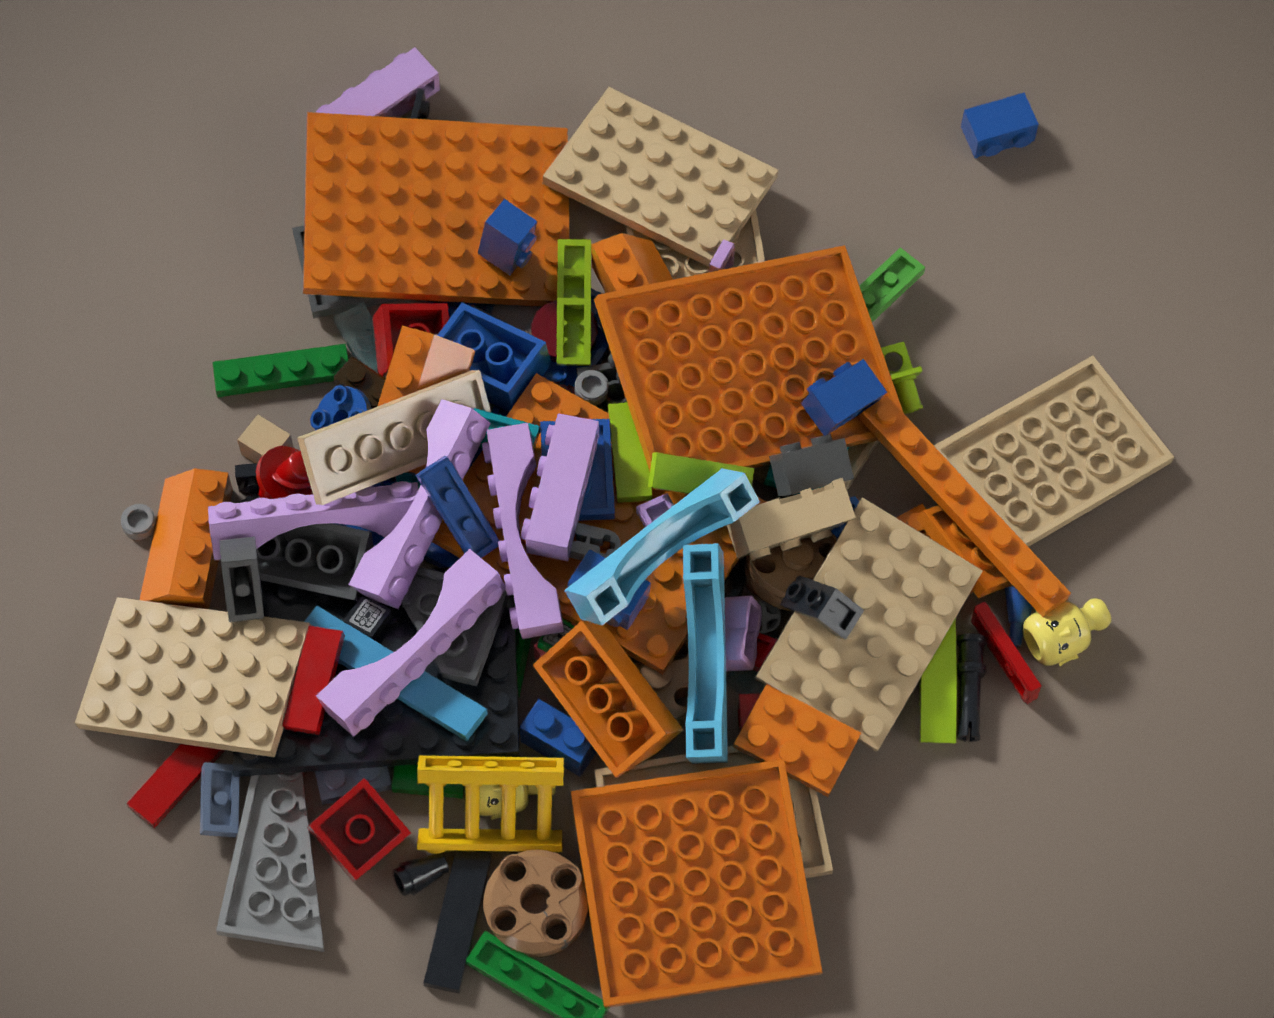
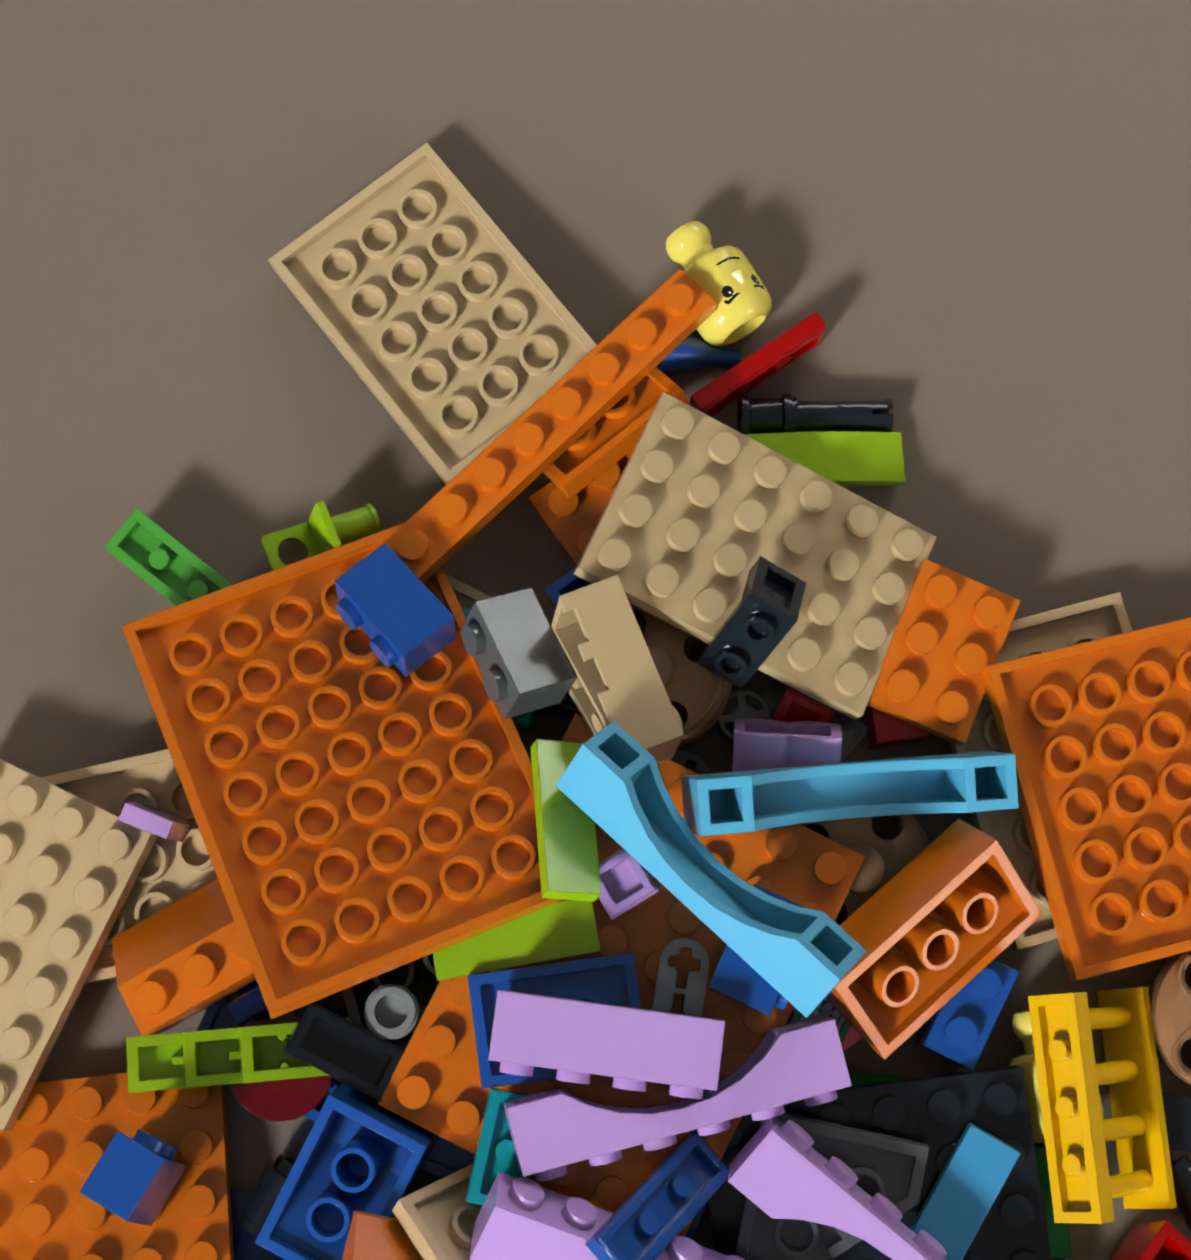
camera: 90 degrees left, 15 degrees up
none -> black tile [283,1002,405,1102]

